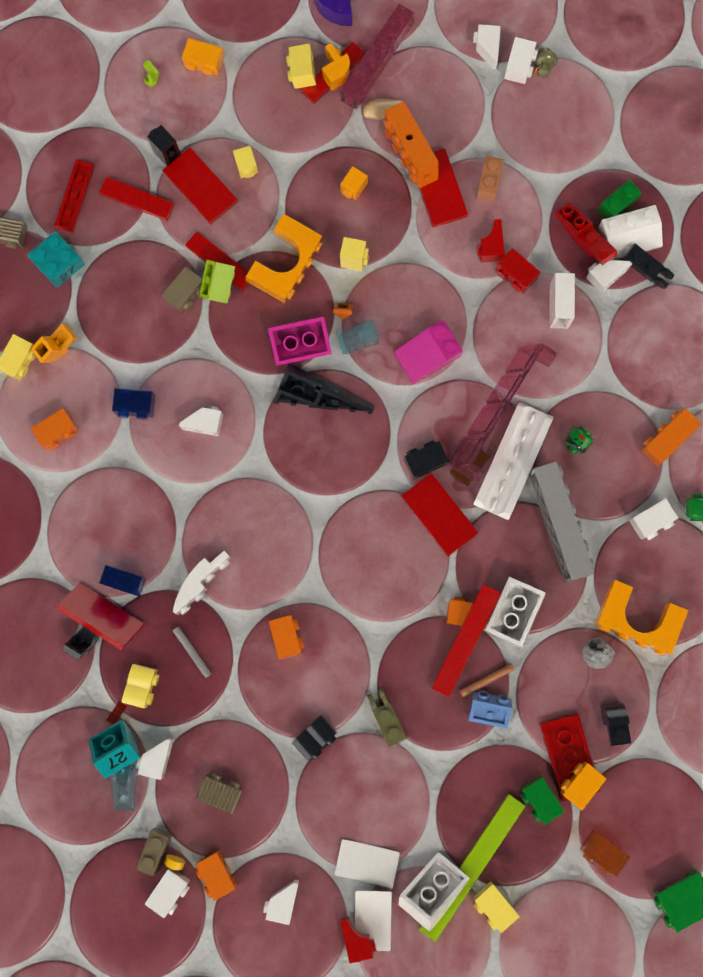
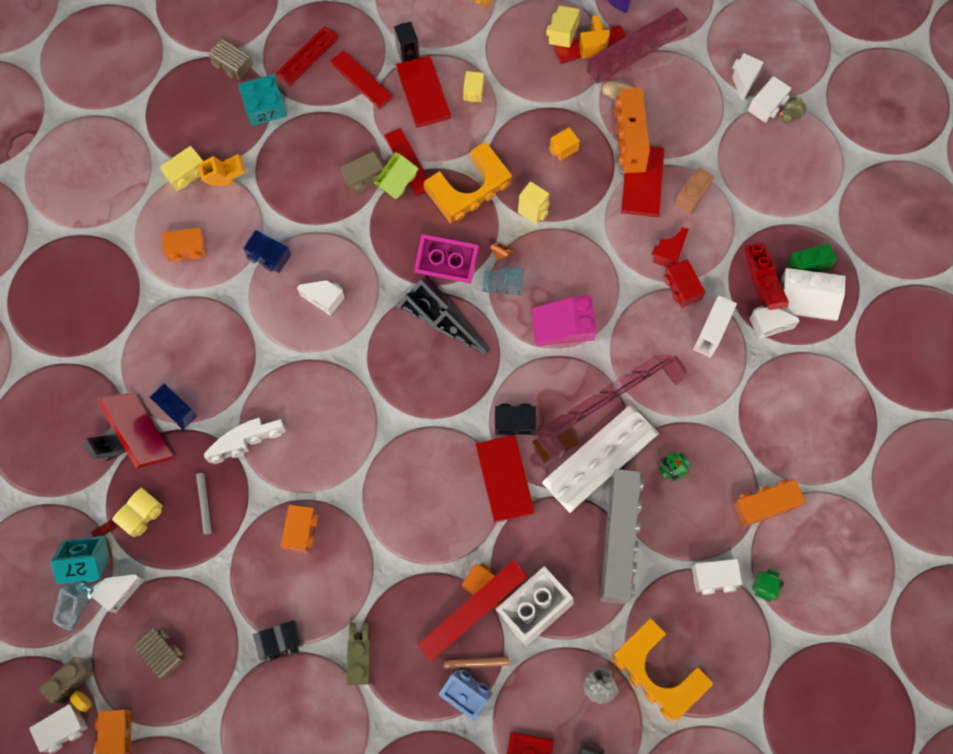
camera: 20 degrees right, 10 degrees down
black hinge [622,243,675,289] -> none

